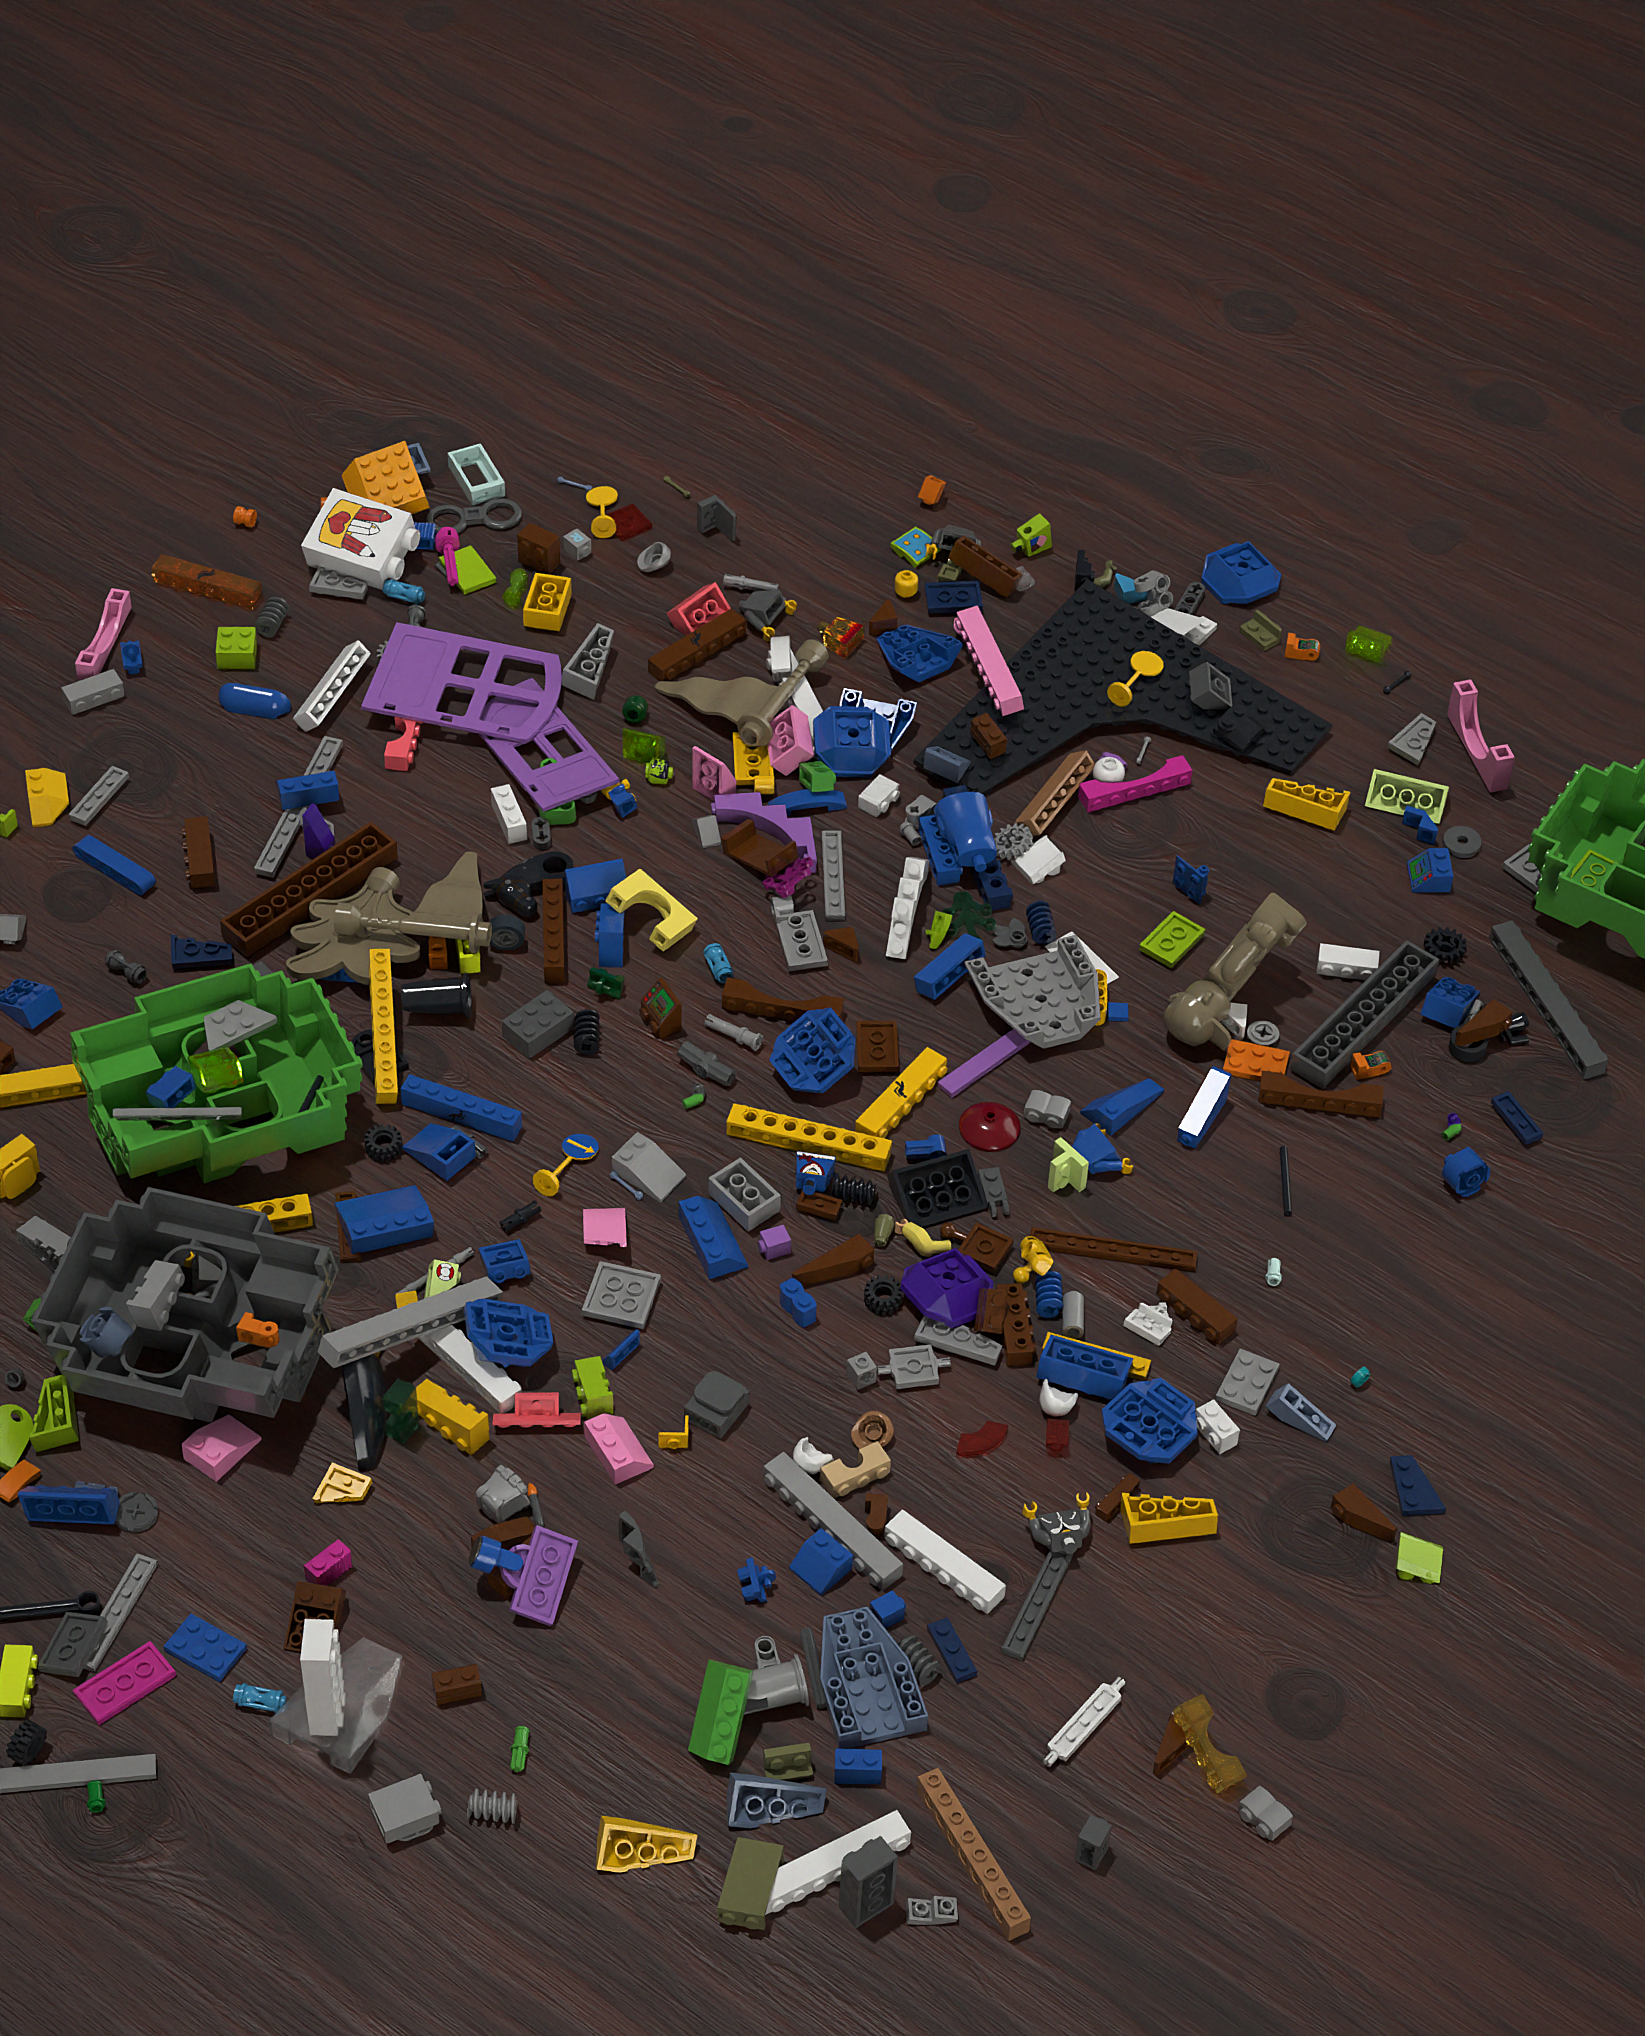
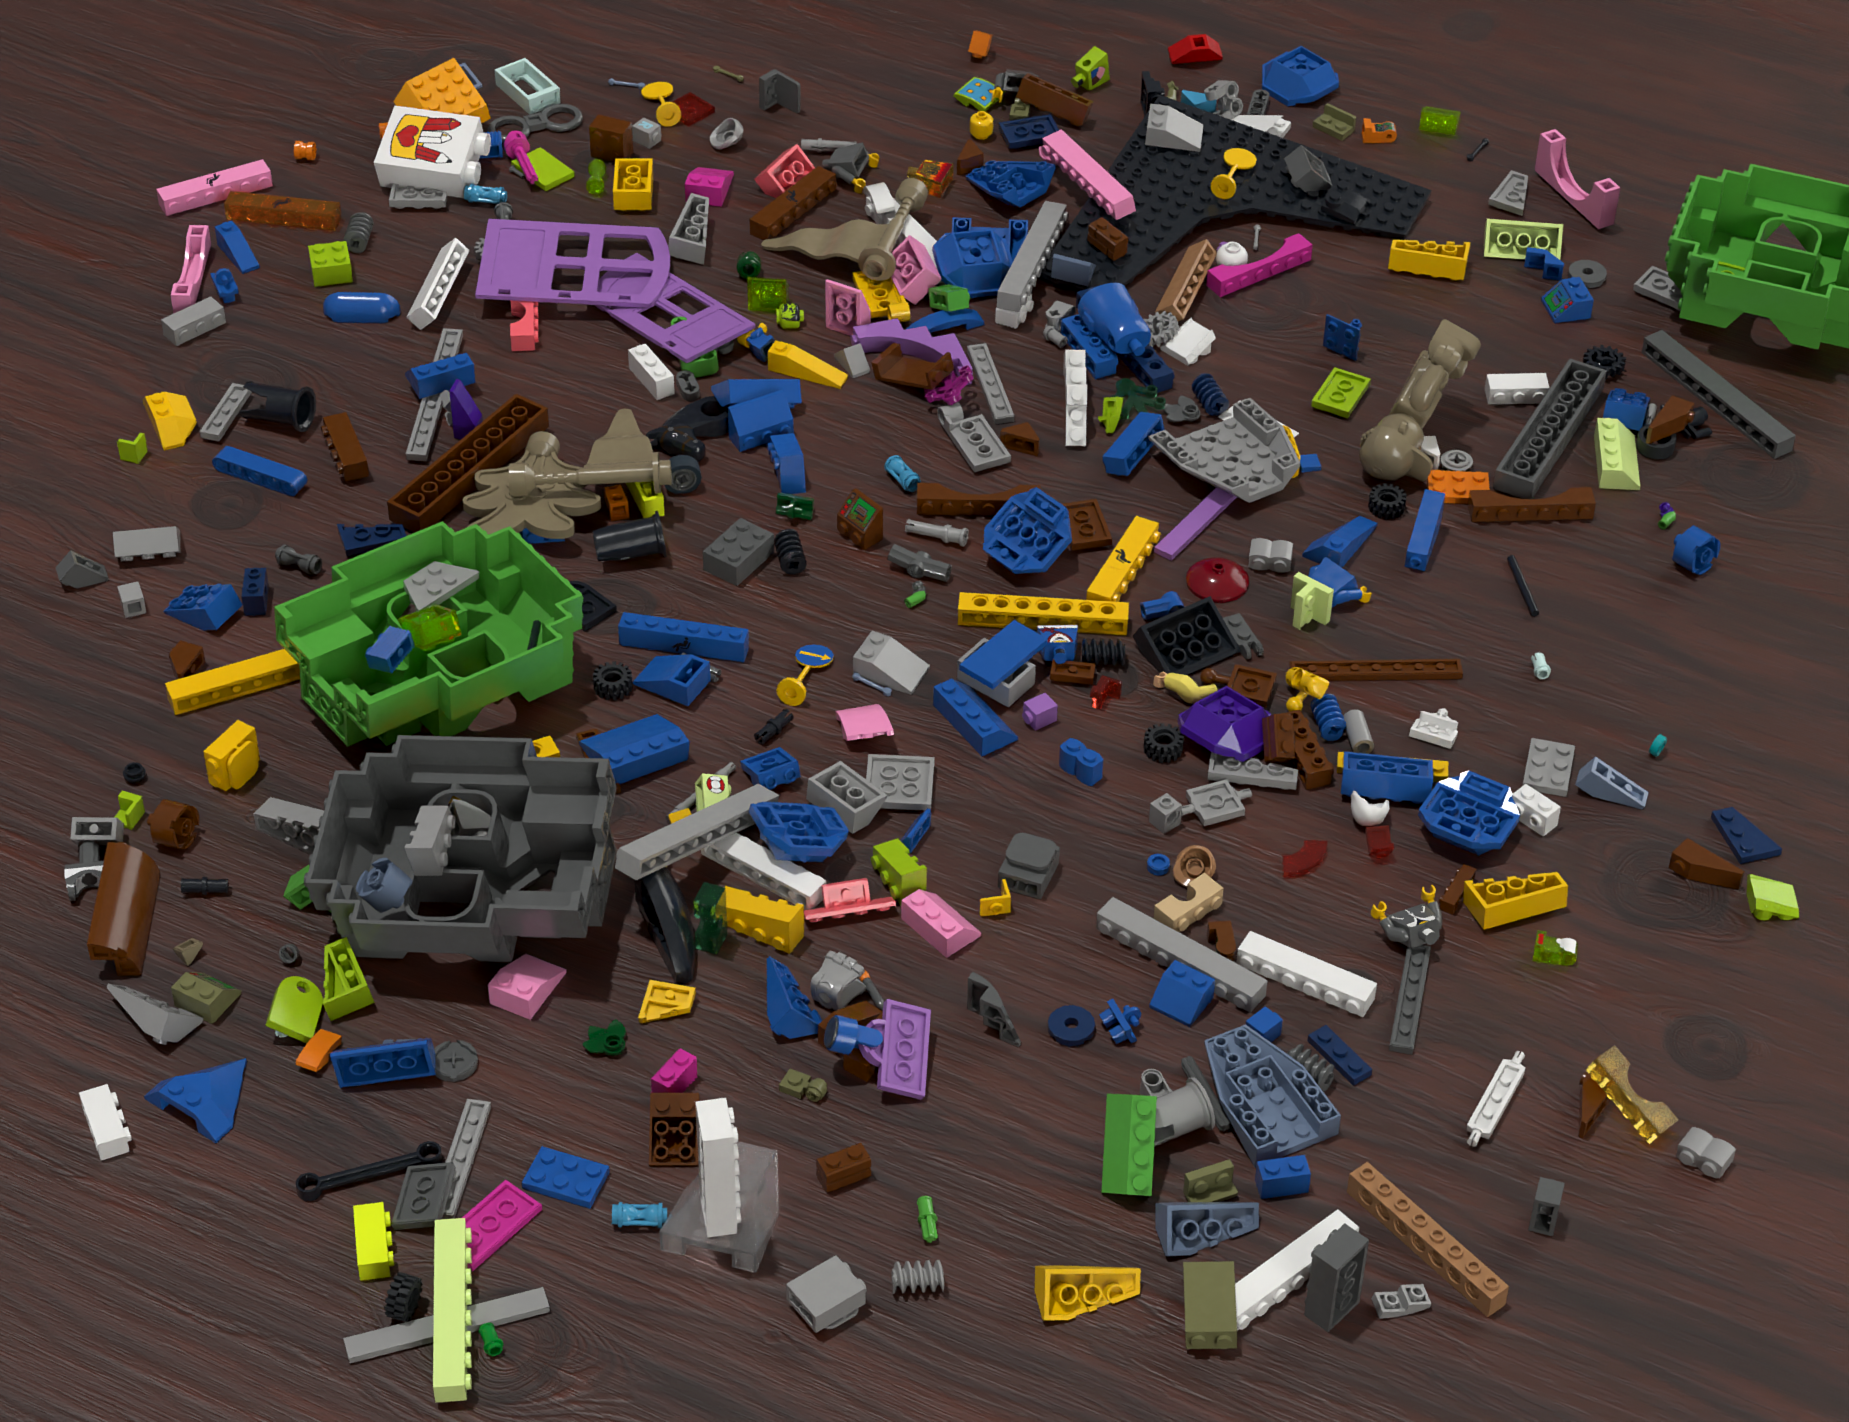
camera: 10 degrees left, 5 degrees down
light grey tile [113,1107,242,1121] -> none
orange leg [236,1312,280,1348] -> none
yellow brick [368,949,398,1104] -> none
reddish brown arch [543,879,564,983] -> none
light yellow arch [606,869,698,952] -> none
reddish brown slope [792,1234,875,1286] -> none
white hair [793,1437,834,1475] -> none
olive cone [874,1214,895,1247] -> none
clear tile [1016,566,1035,592] -> none
reddish brown brick [1156,1268,1238,1345] -> none
orange leg [1350,1051,1392,1080] -> none
dark blue plate [1491,1091,1543,1145] -> none
none -> bright pink brick [156,159,273,216]
none -> blue slope [215,221,260,274]
none -> black piece [239,381,316,432]
none -> dark blue brick [242,568,269,615]
none -> yellowish green brick [433,1218,472,1403]
none -> dark green plate [582,1019,626,1056]
none -> dark pink slope [685,167,734,207]
none -> blue slope [711,379,802,409]
none -> blue wedge [767,956,822,1039]
none -> yellow wedge [768,340,848,389]
none -> olive plate [779,1069,827,1102]
none -> light grey slope [806,761,887,834]
none -> blue tile [959,620,1048,689]
none -> light grey brick [997,201,1069,312]
none -> dark blue tile [1048,1005,1095,1046]
none -> clear red bracket [1090,675,1122,710]
none -> light grey slope [1145,104,1203,152]
none -> blue tile [1147,854,1170,876]
none -> red slope [1167,34,1223,64]
none -> black tyre [1368,483,1407,520]
none -> clear neon green leg [1532,930,1578,965]
none -> yellowish green slope [1594,418,1640,490]

